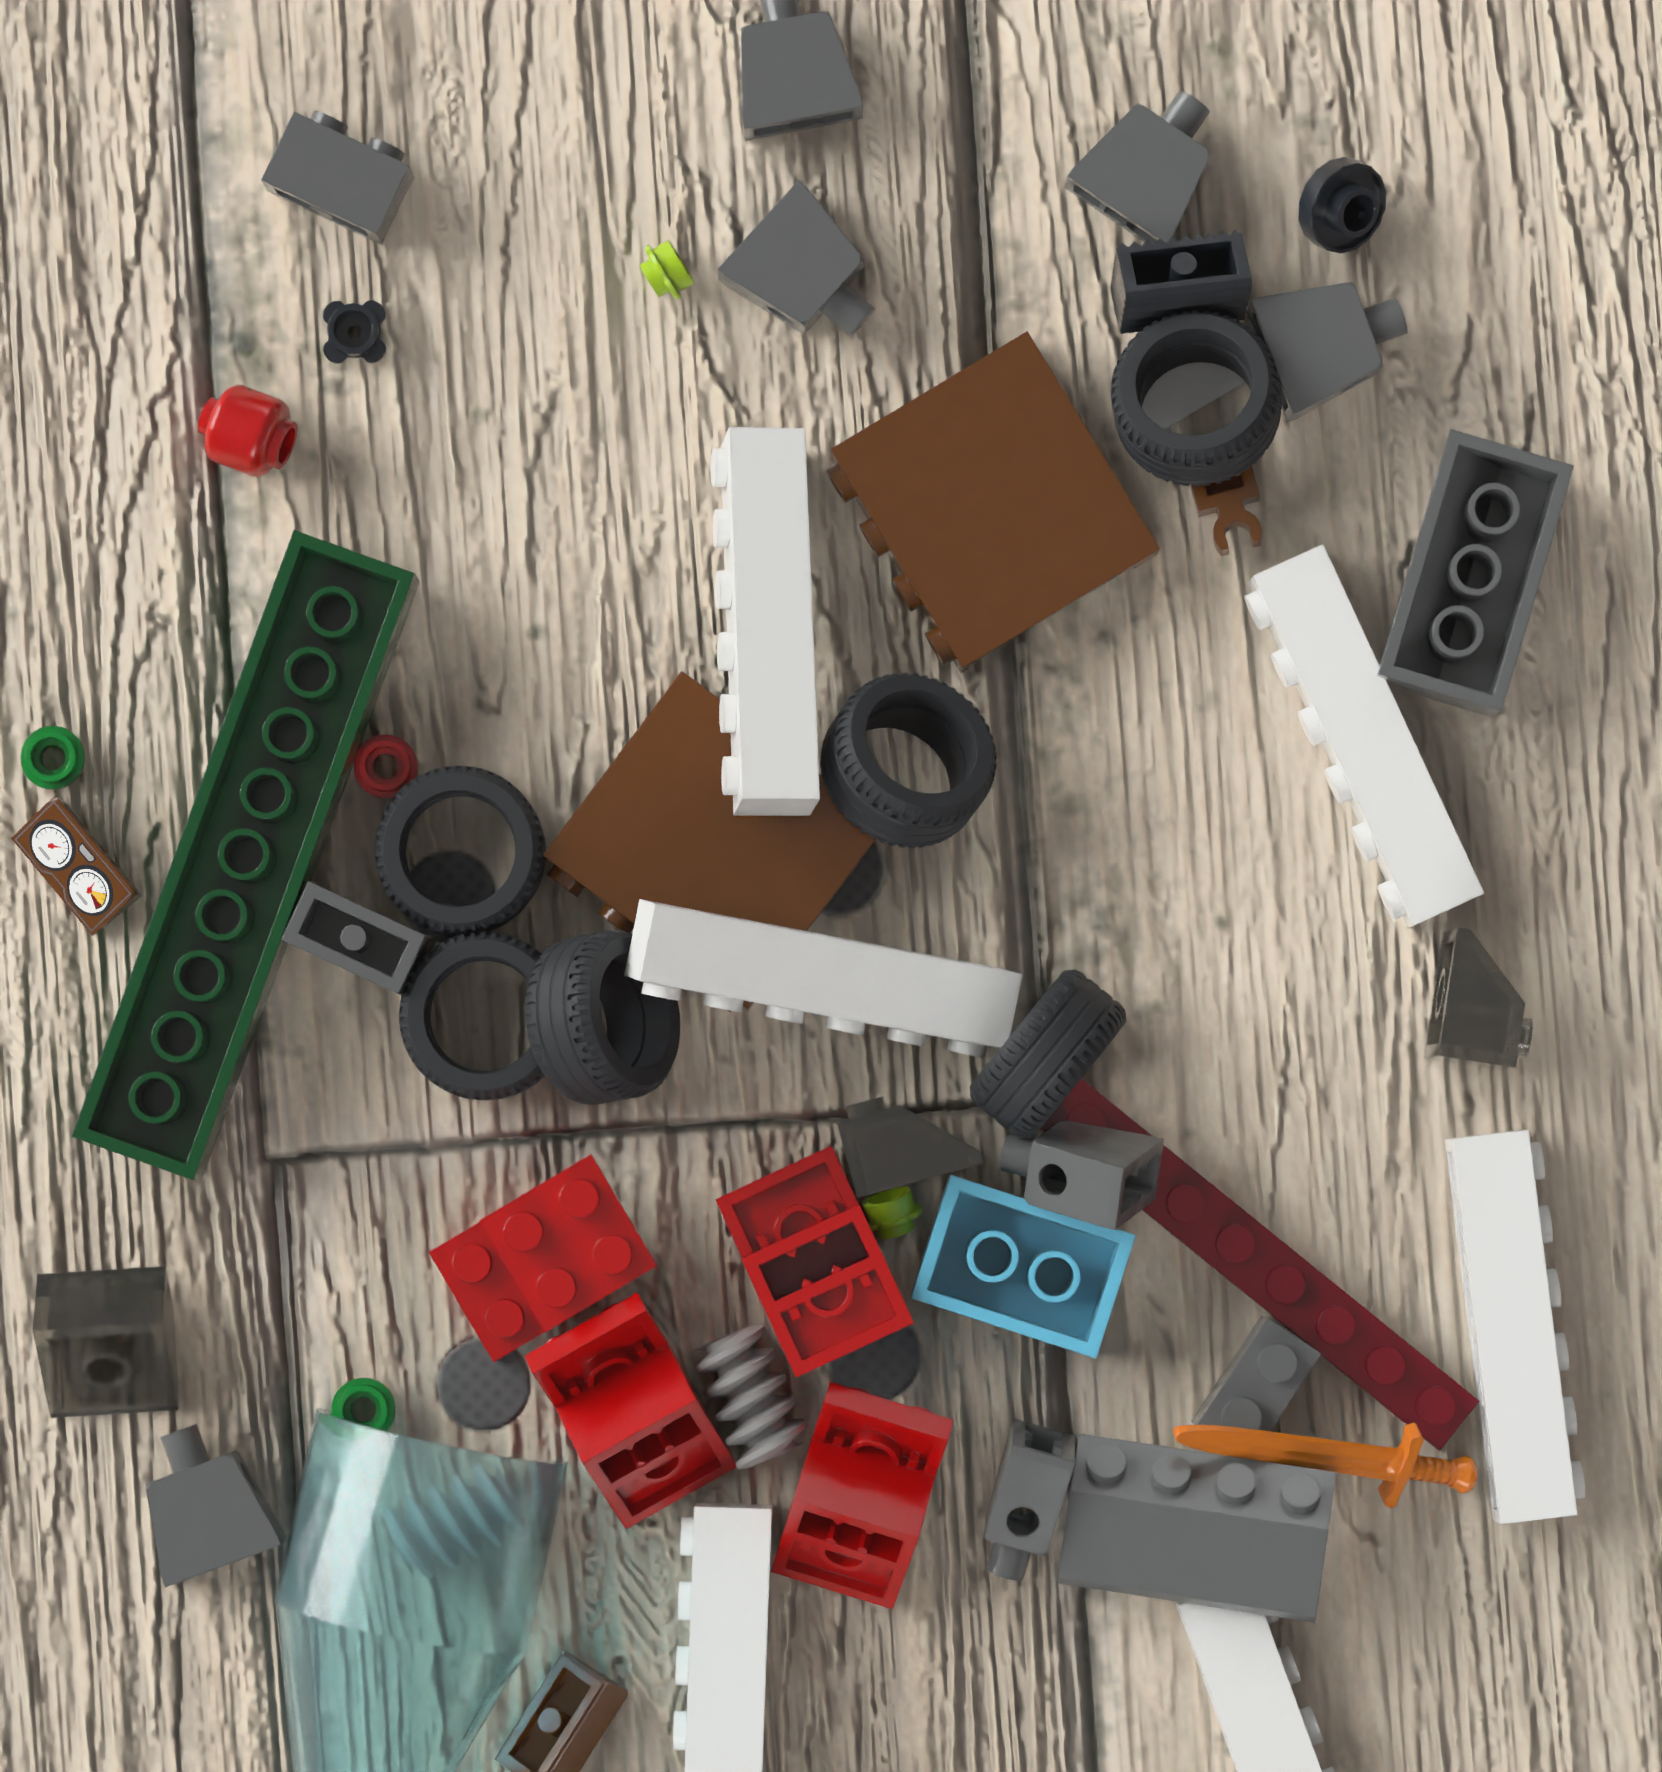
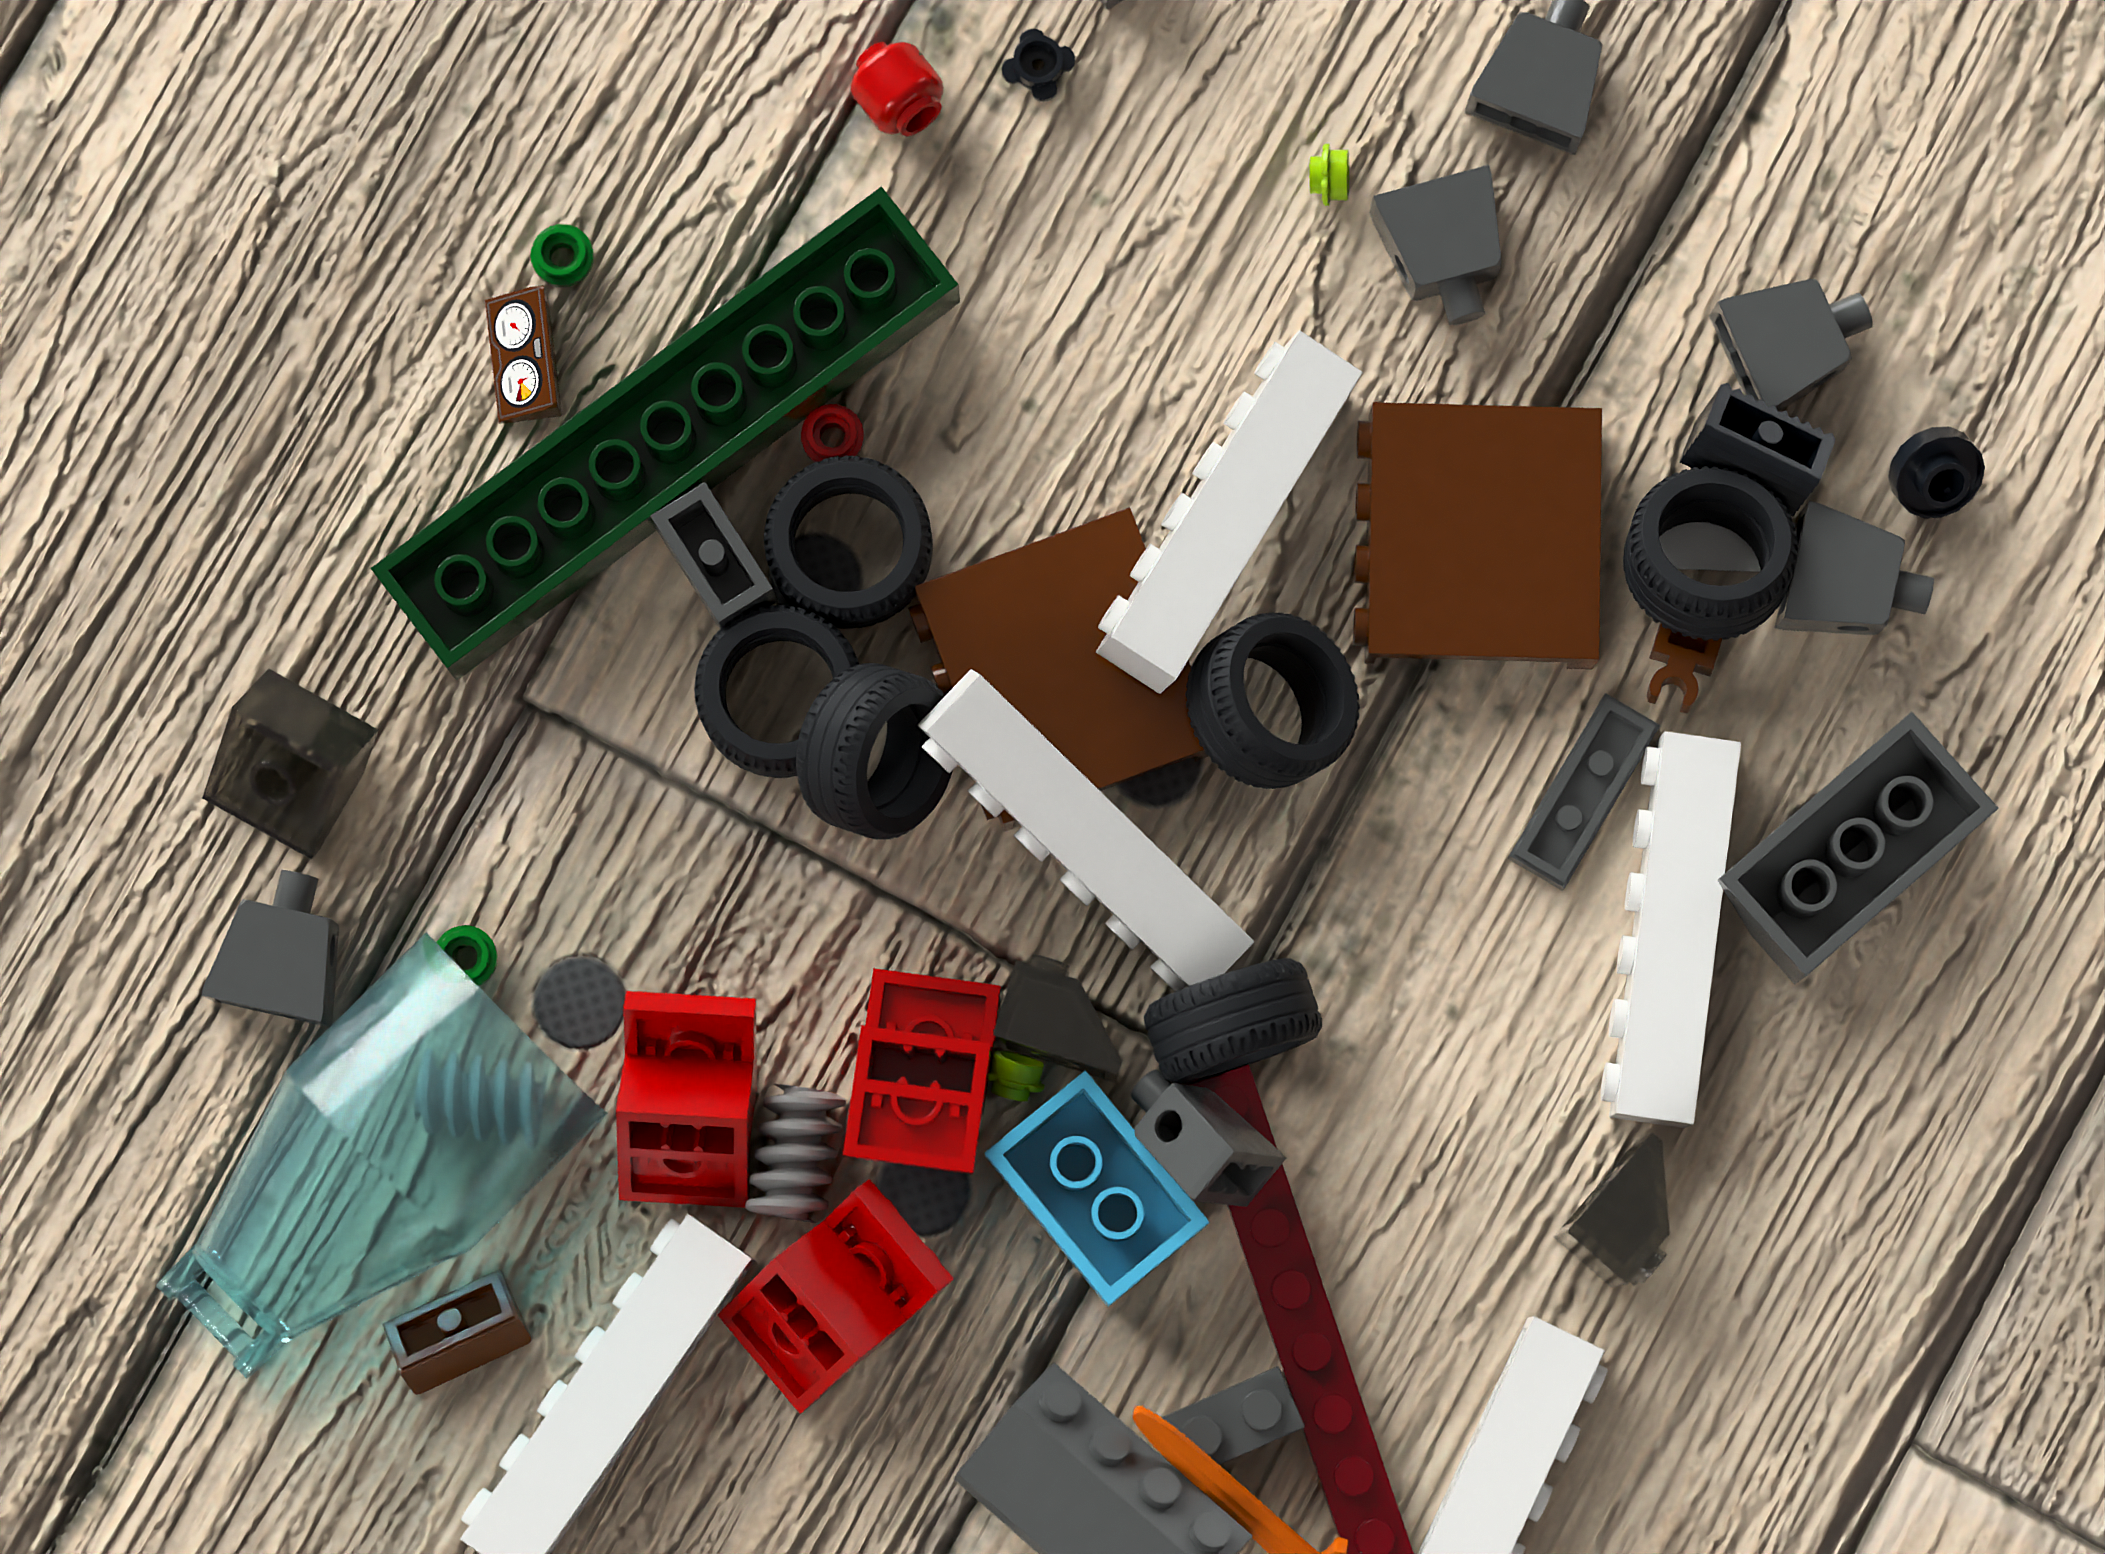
camera: 40 degrees right, 5 degrees down
red bracket [429,1154,658,1363] -> none
dark grey torso [984,1418,1075,1581] -> none
none -> dark grey tile [1508,693,1660,891]

